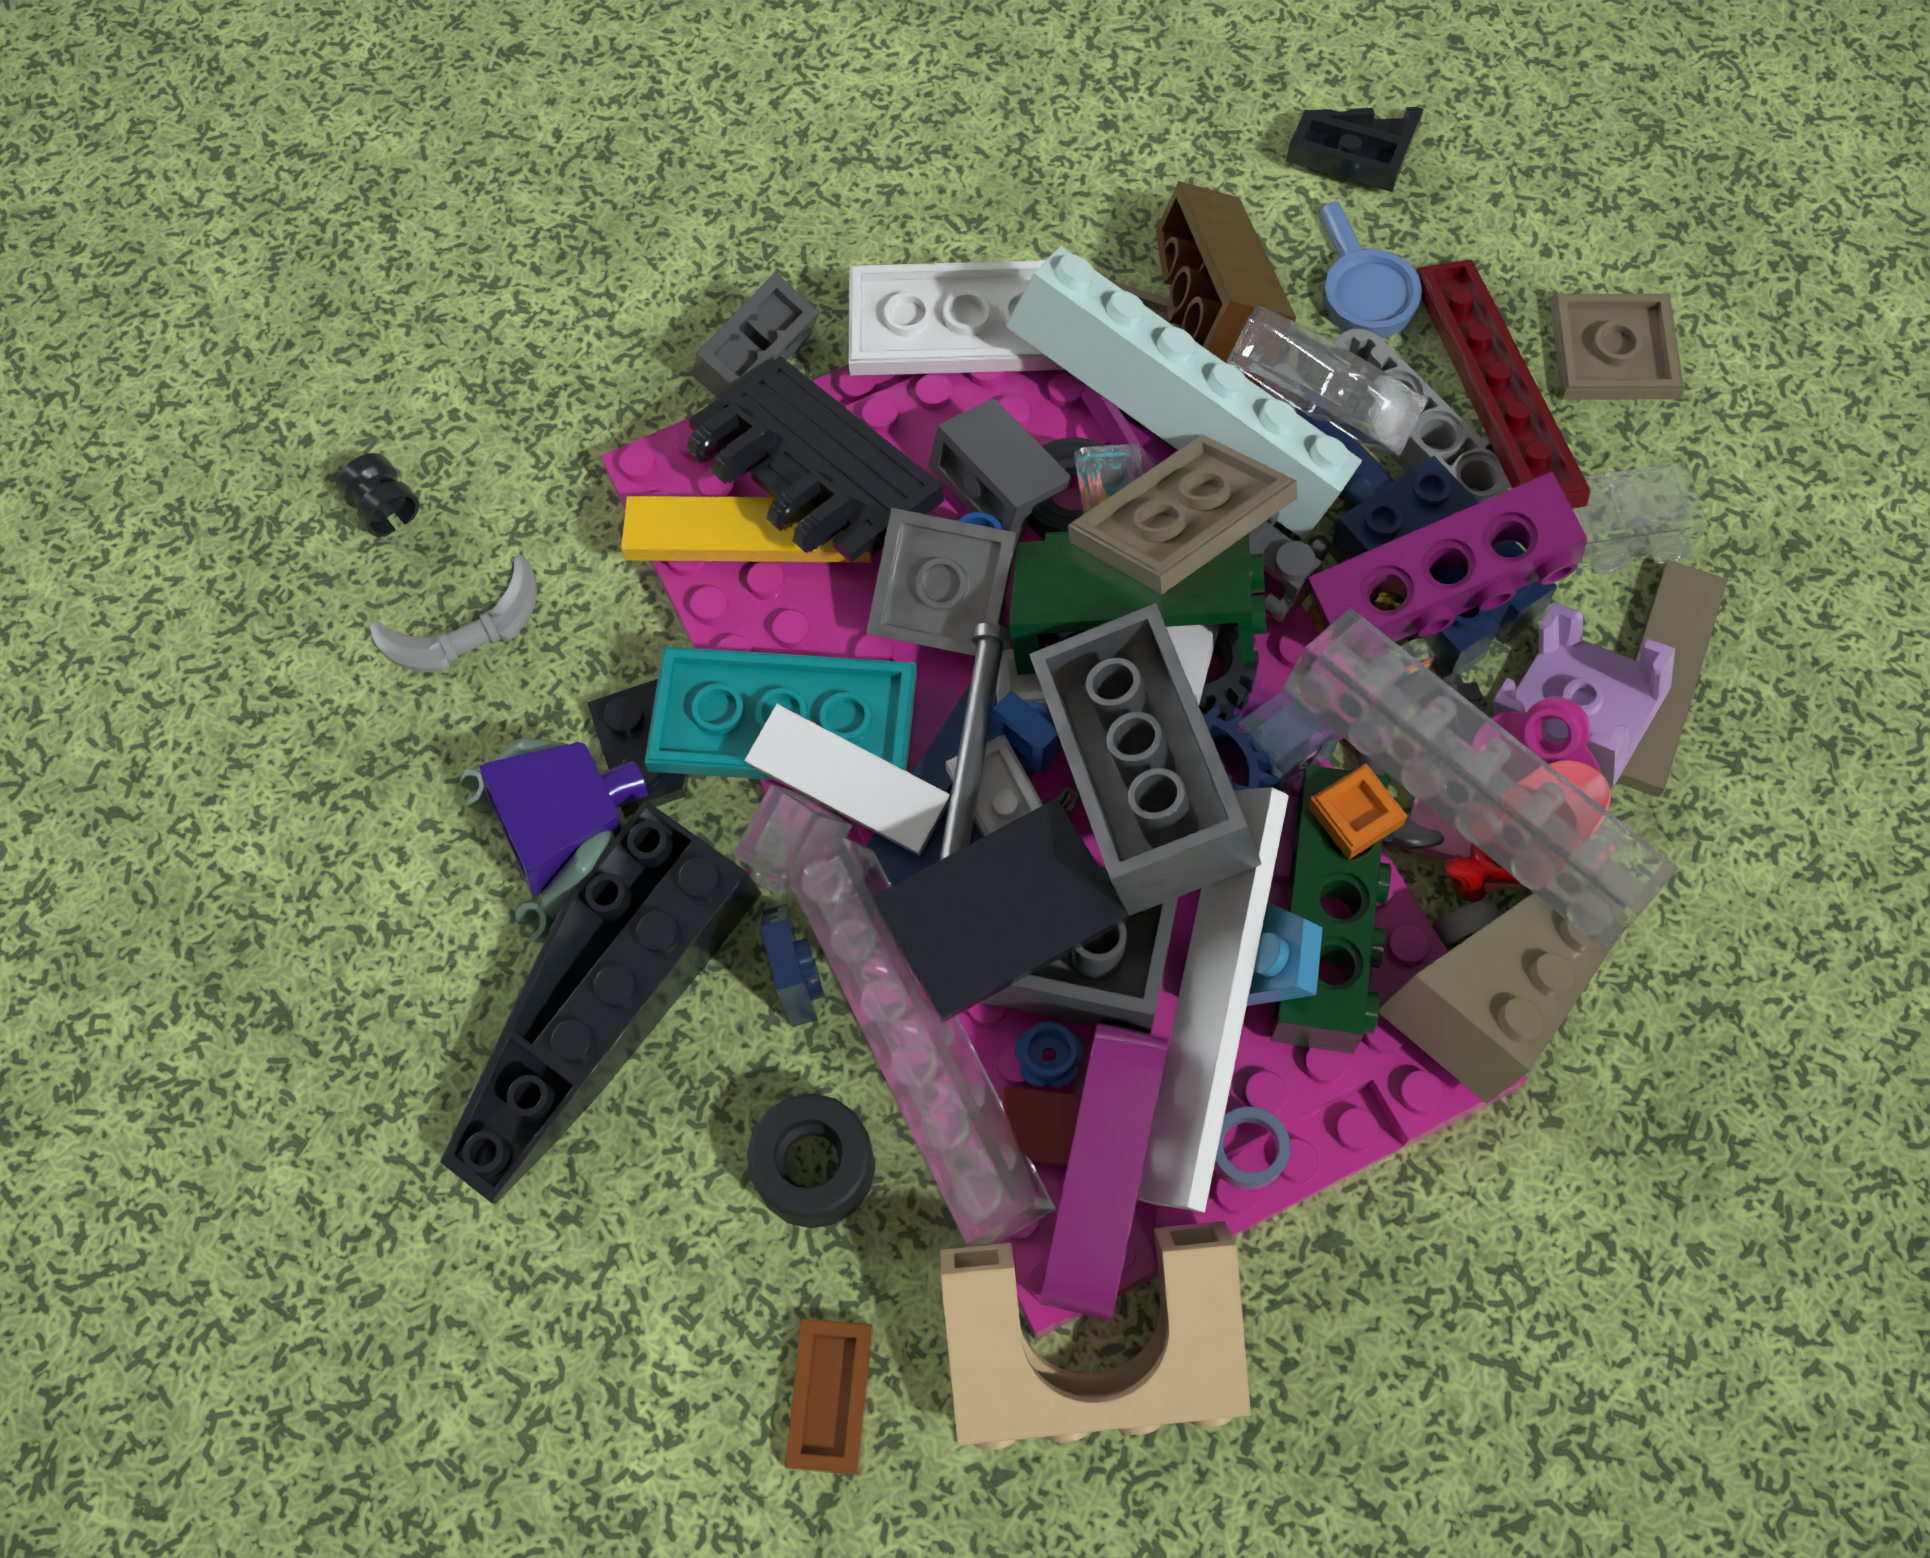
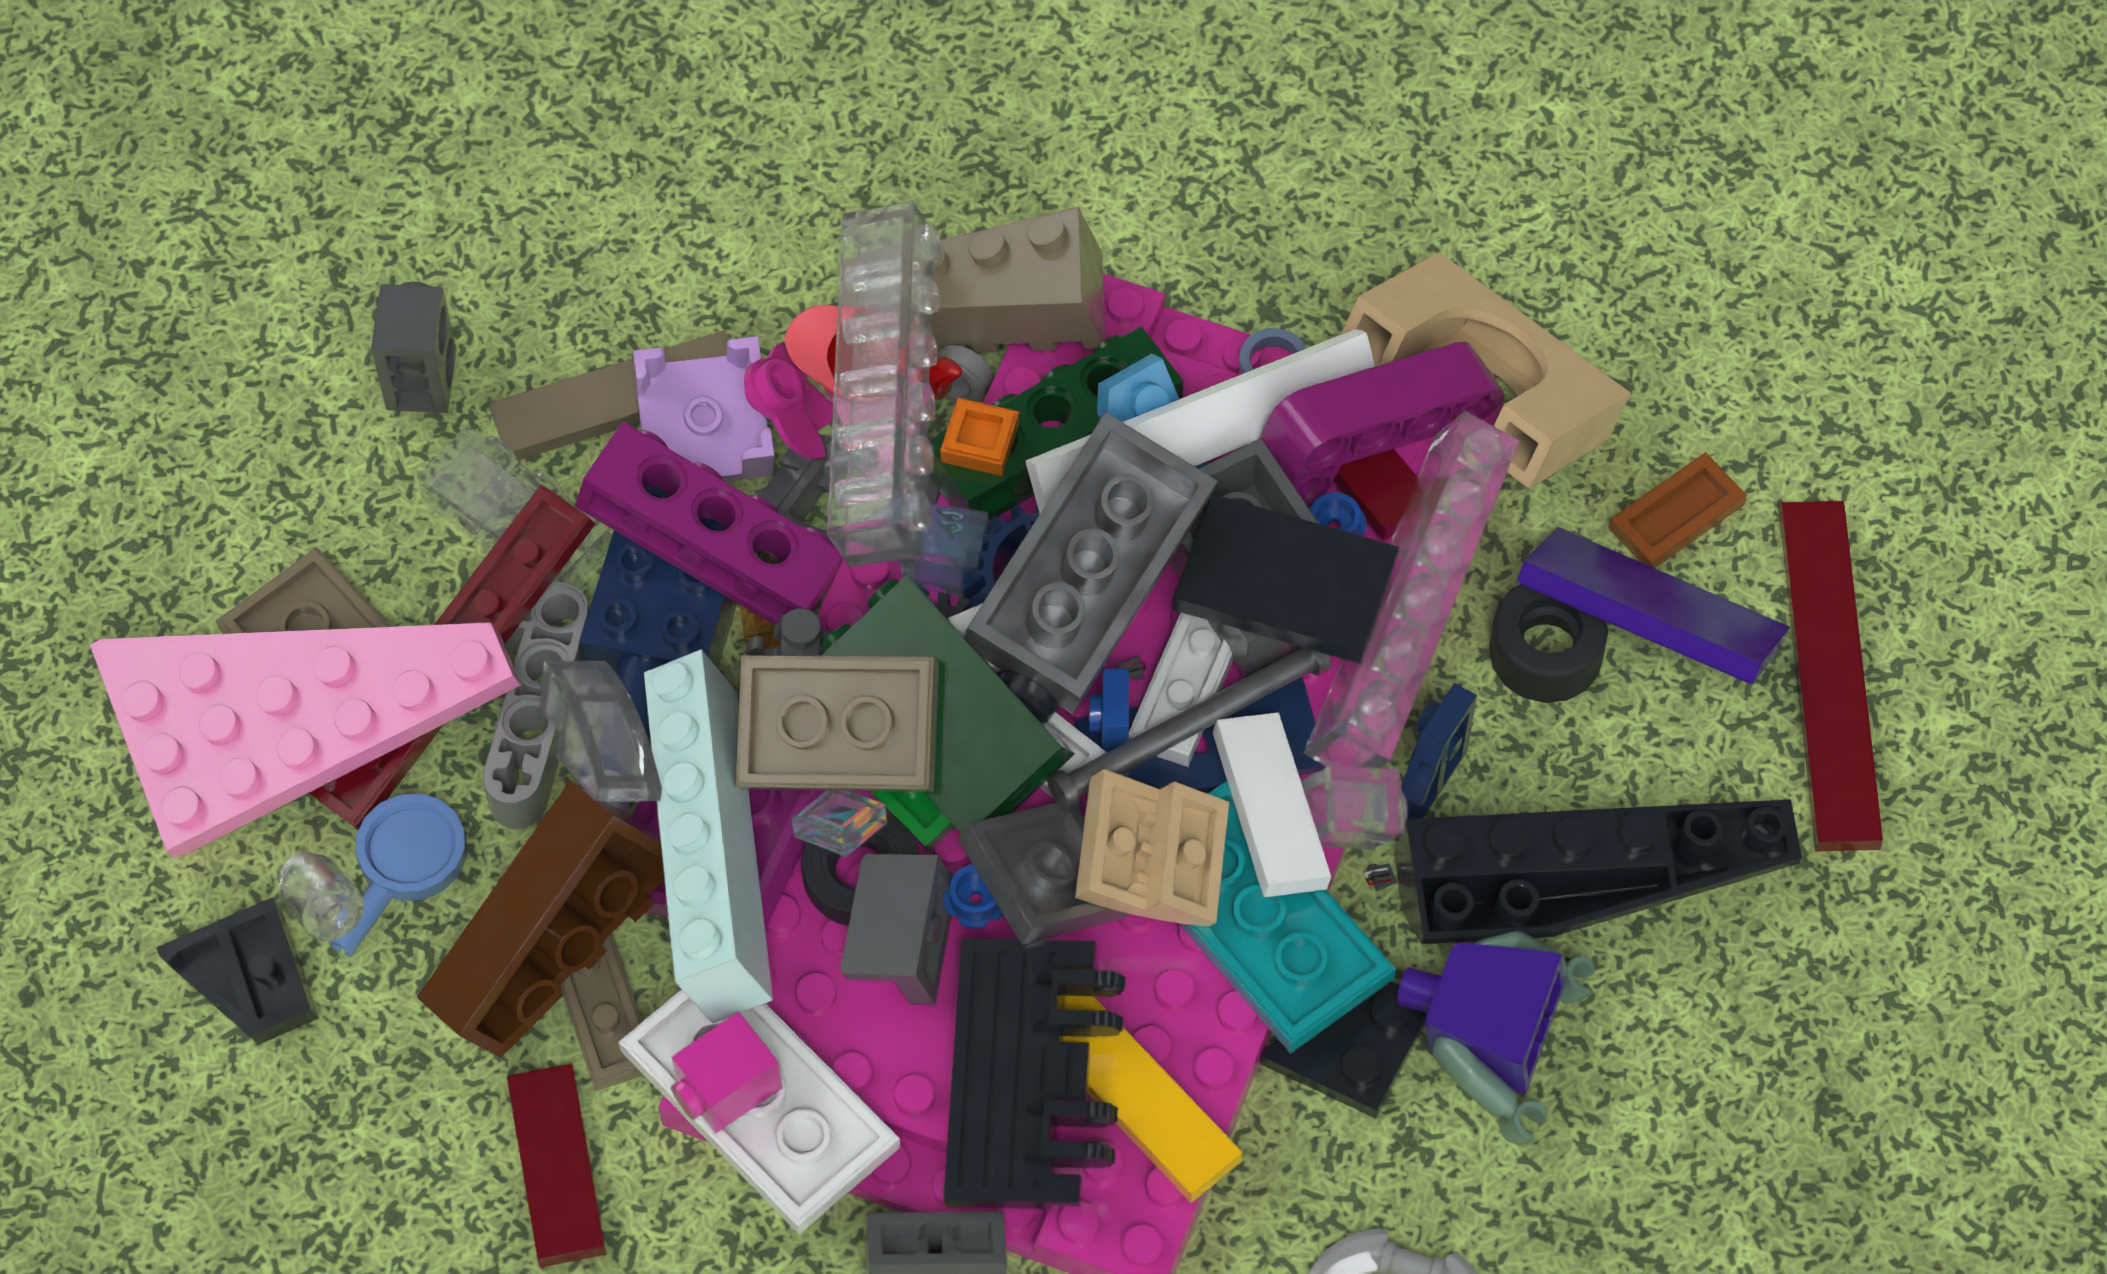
camera: 135 degrees left, 5 degrees down
none -> bright pink wing [90,623,521,858]
none -> clear brick [278,853,364,941]
none -> dark grey brick [371,282,457,413]
none -> dark red tile [506,1063,606,1268]
none -> dark pink brick [671,1011,782,1134]
none -> tan slope [1075,769,1229,927]
none -> dark purple tile [1517,527,1790,684]
none -> dark red tile [1779,501,1883,852]

